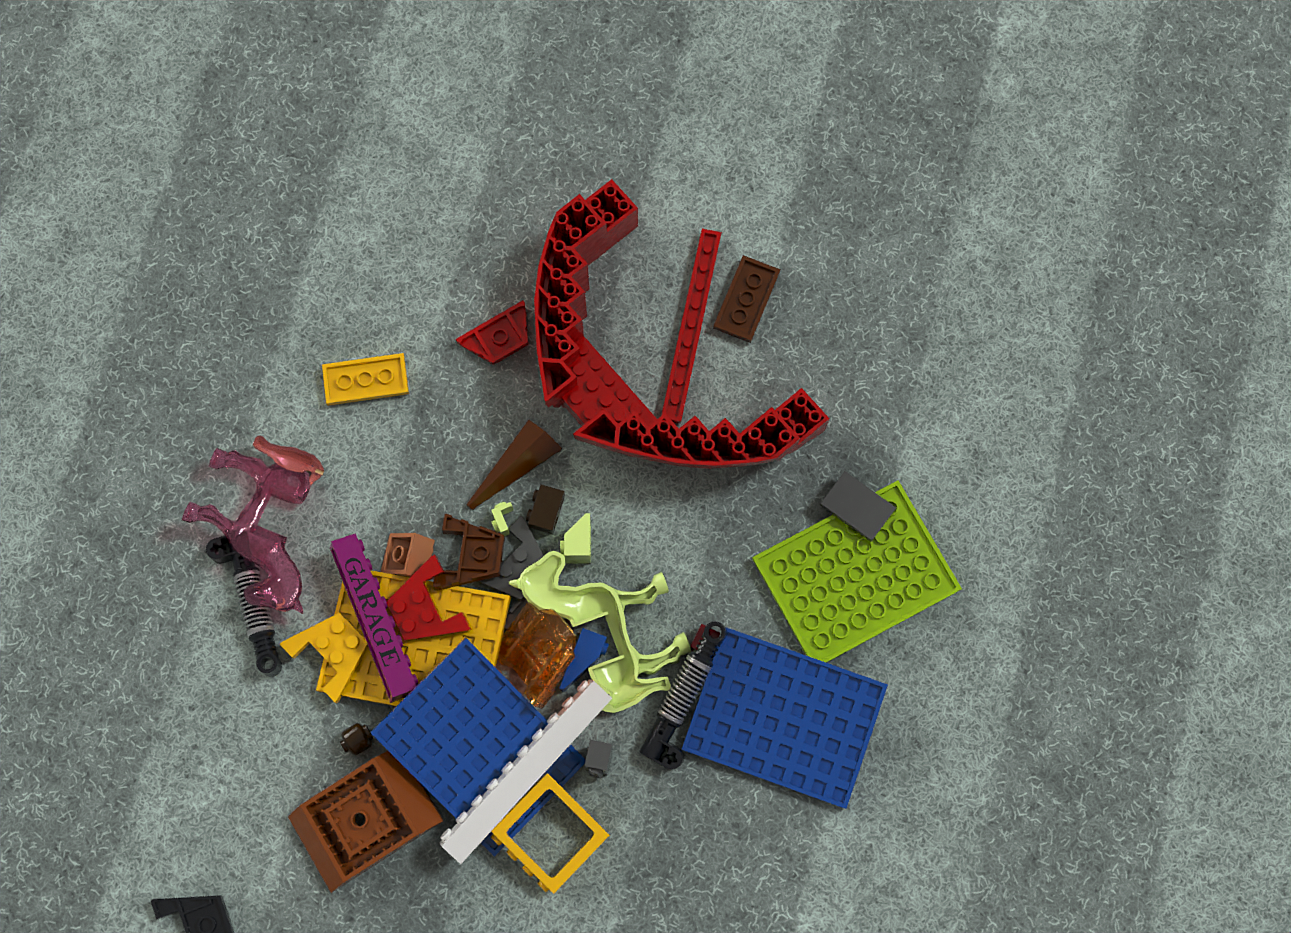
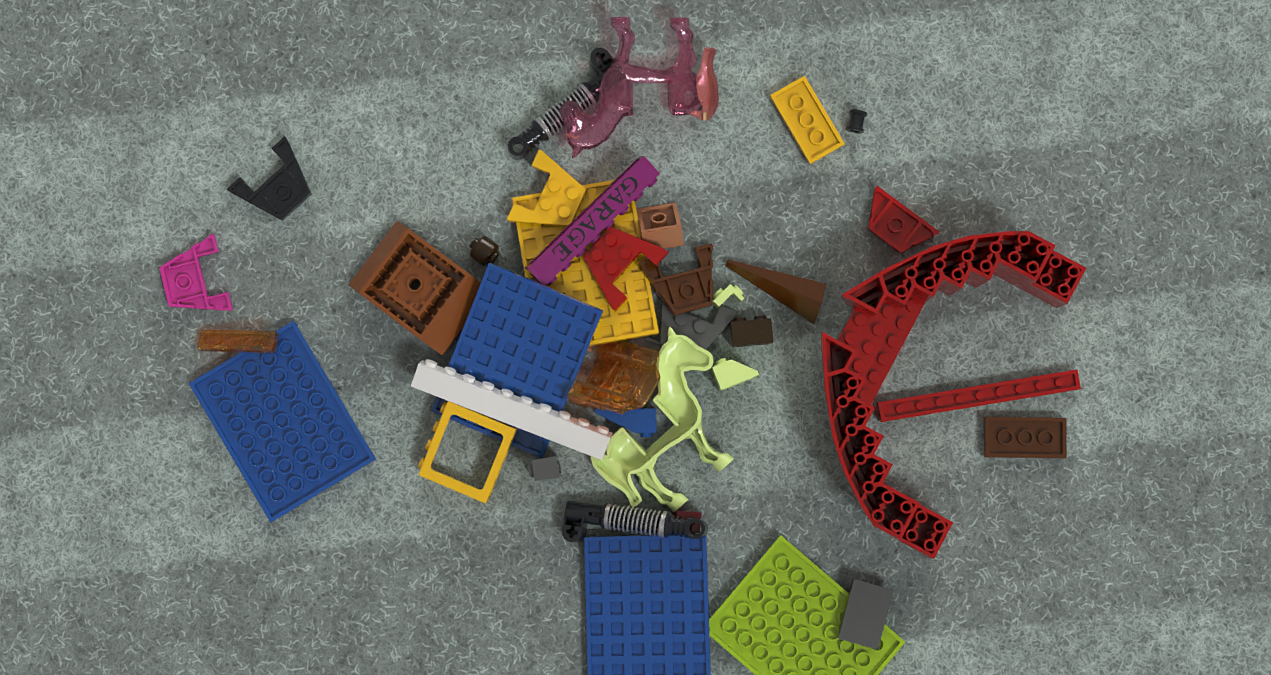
camera: 70 degrees right, 10 degrees up
none -> black bush [846,109,867,134]

